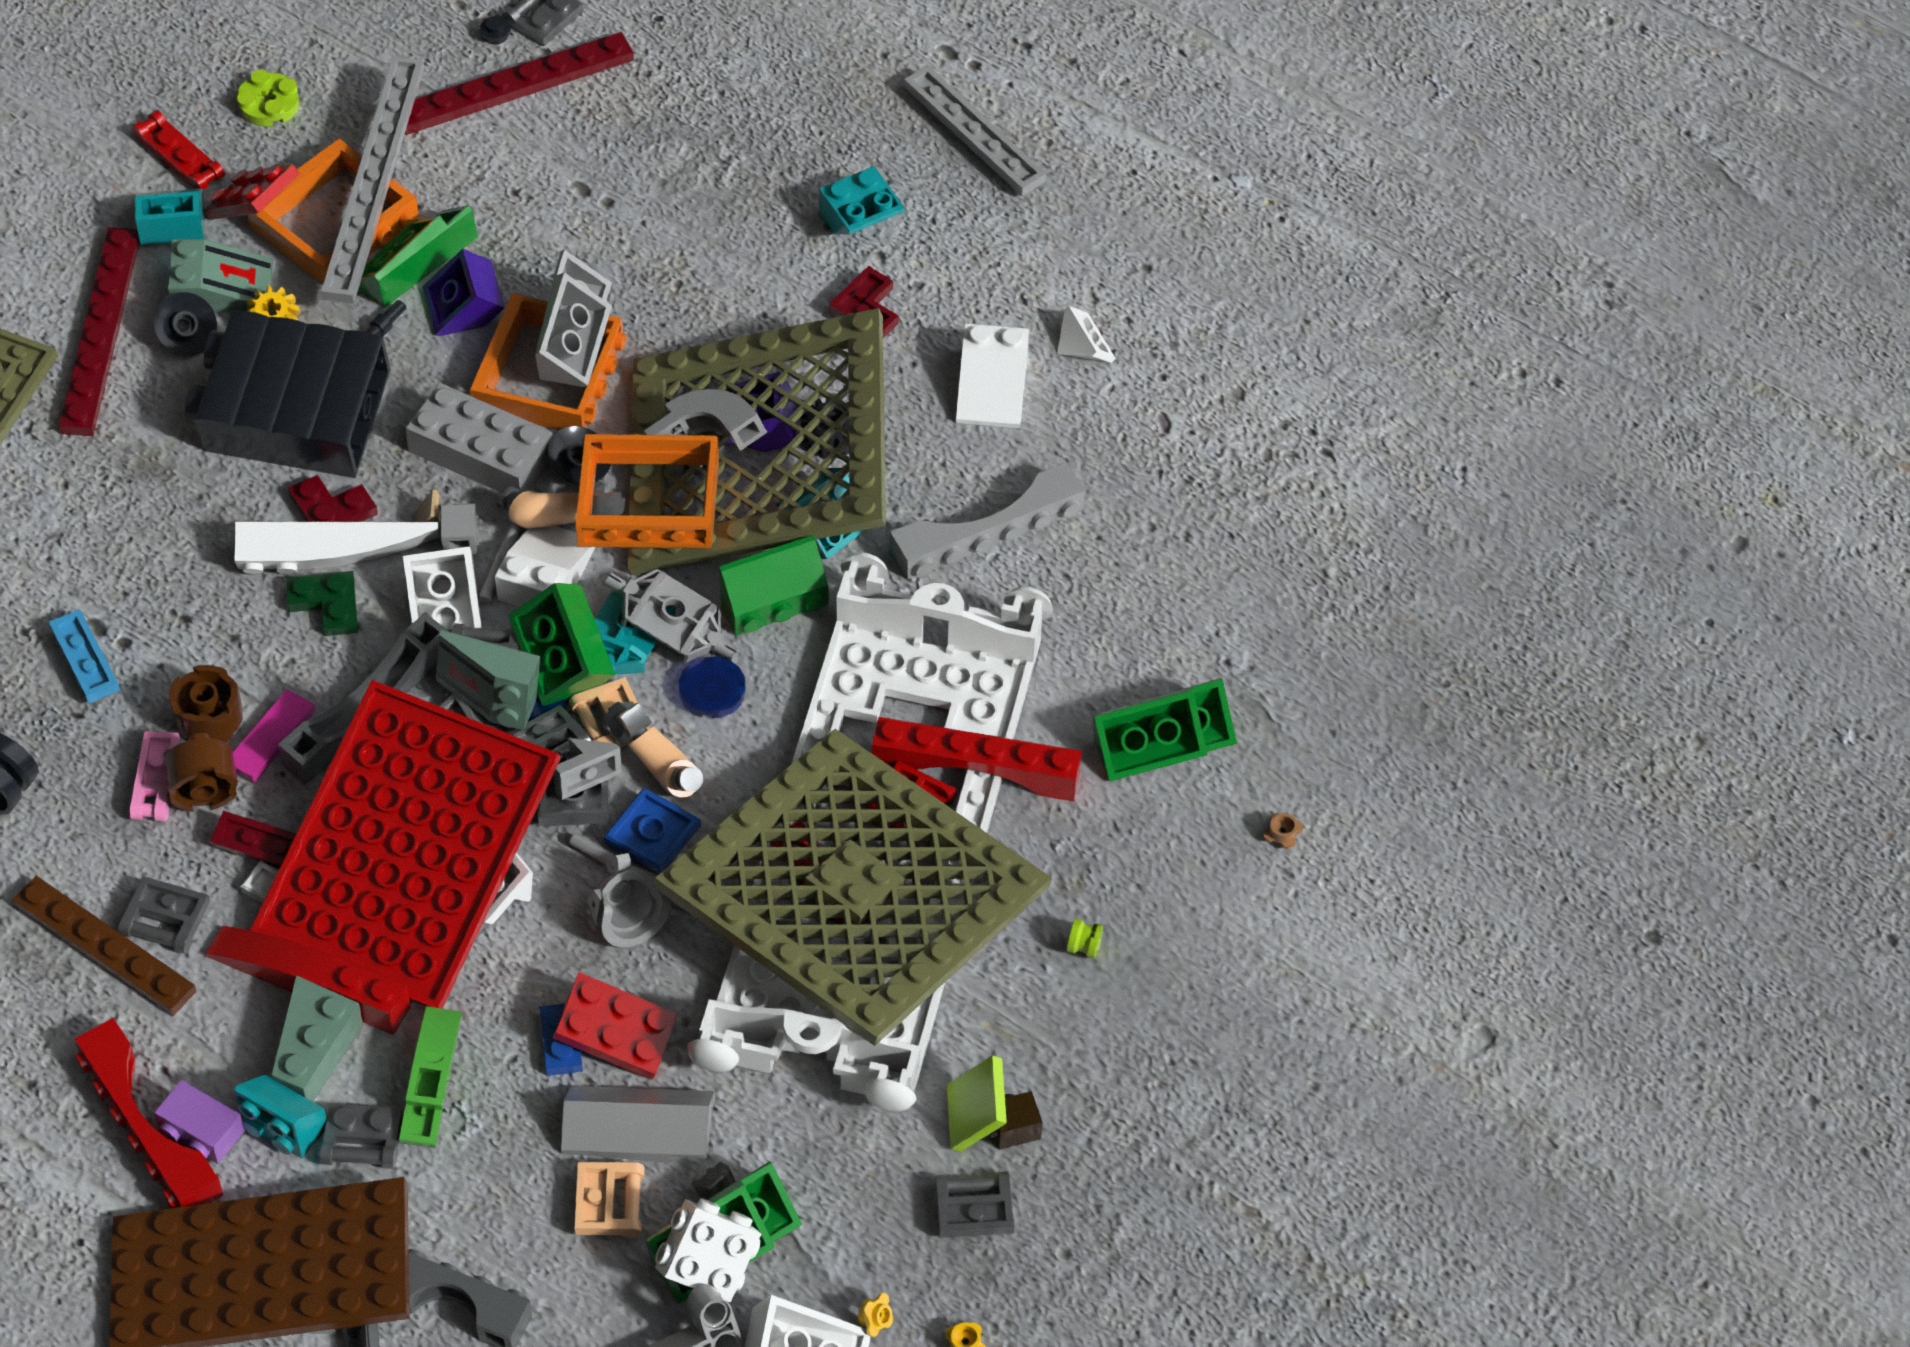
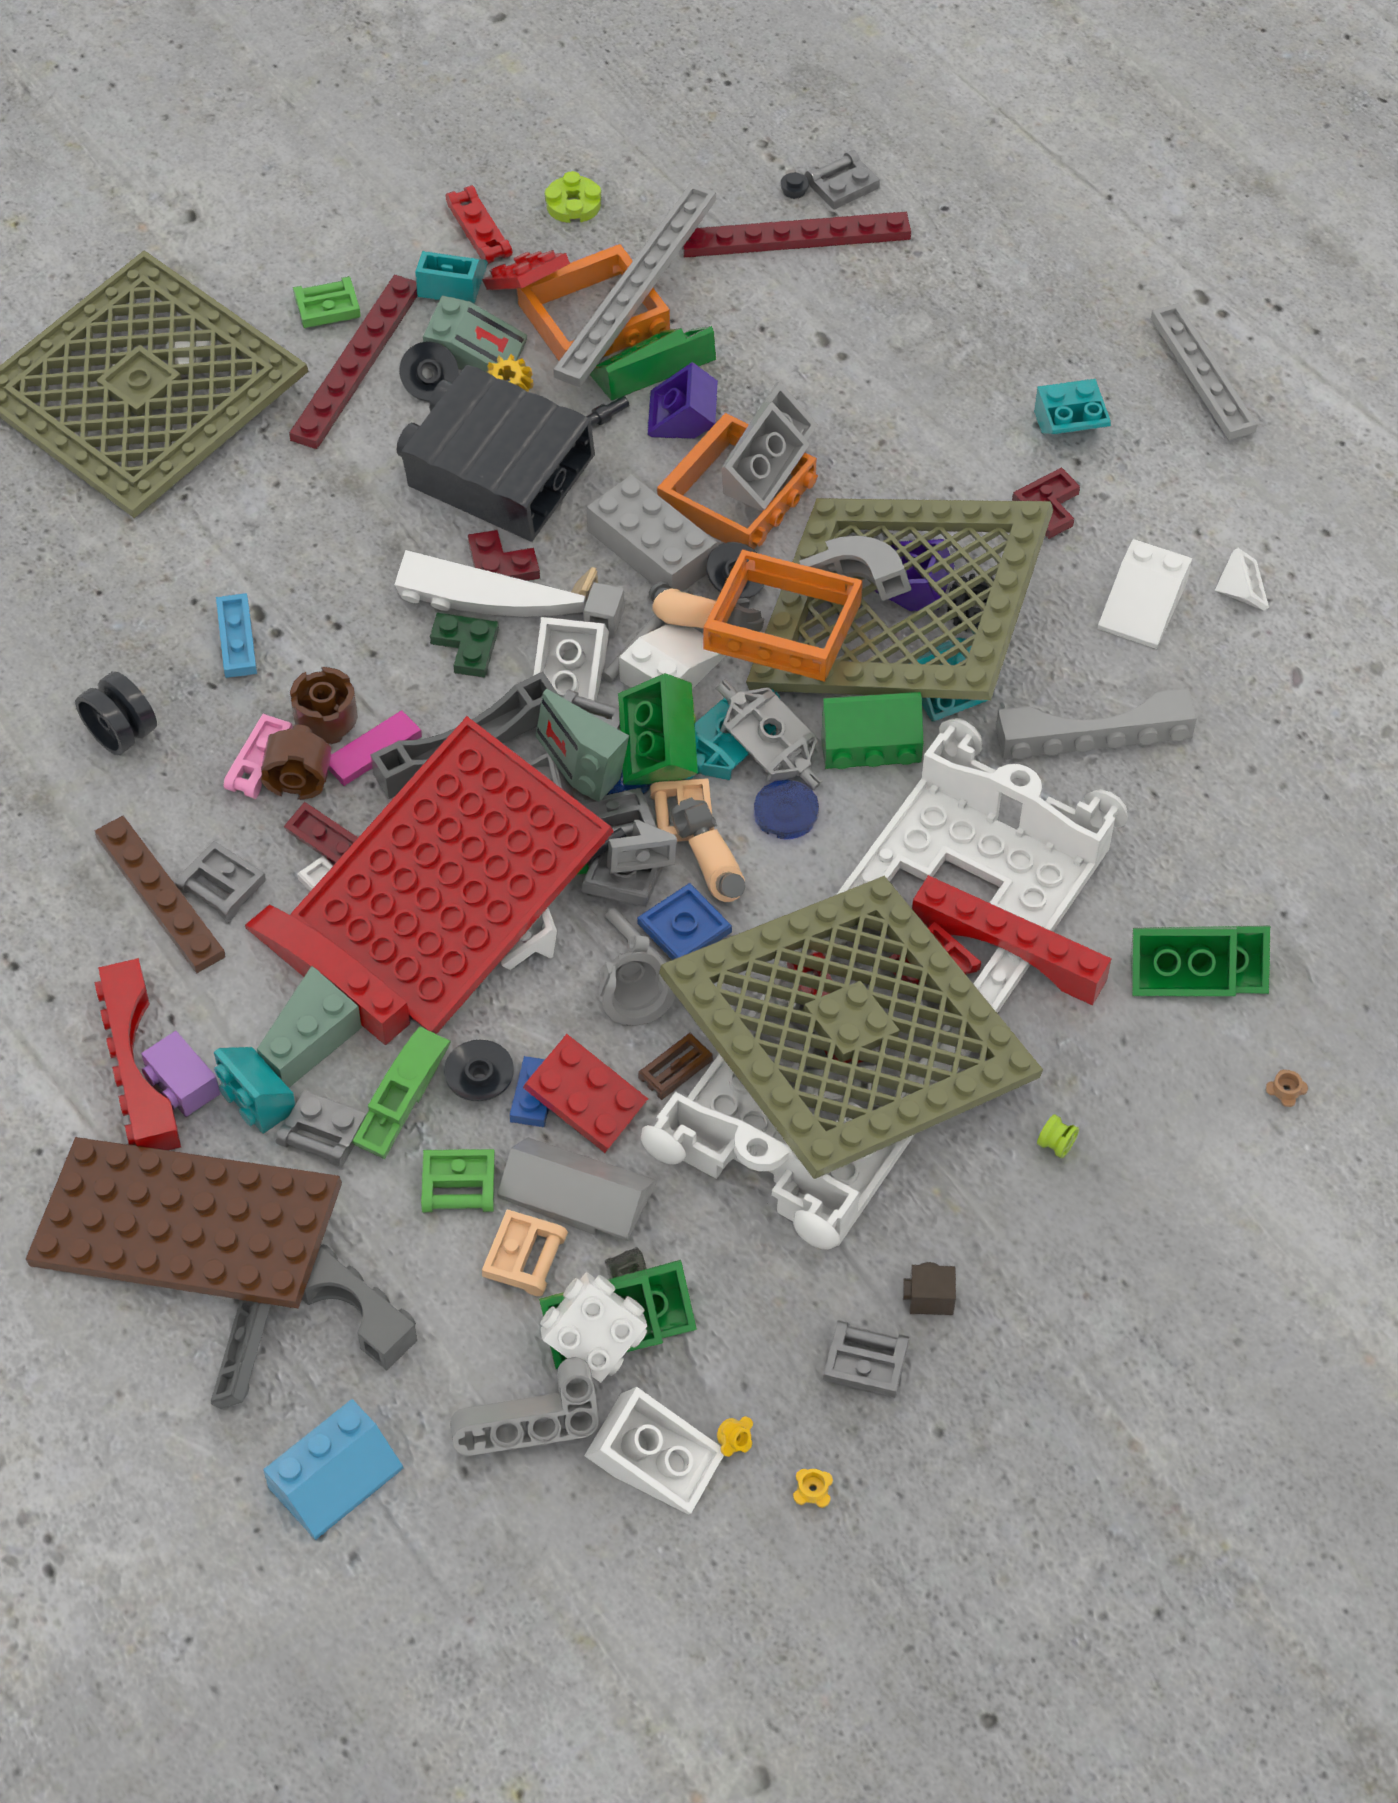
camera: 20 degrees right, 0 degrees up
lime tile [947,1055,1007,1152] -> none
none -> bright green plate [293,276,361,328]
none -> bright green plate [421,1149,495,1213]
none -> black dish [444,1039,514,1101]
none -> reddish brown tile [638,1033,713,1100]

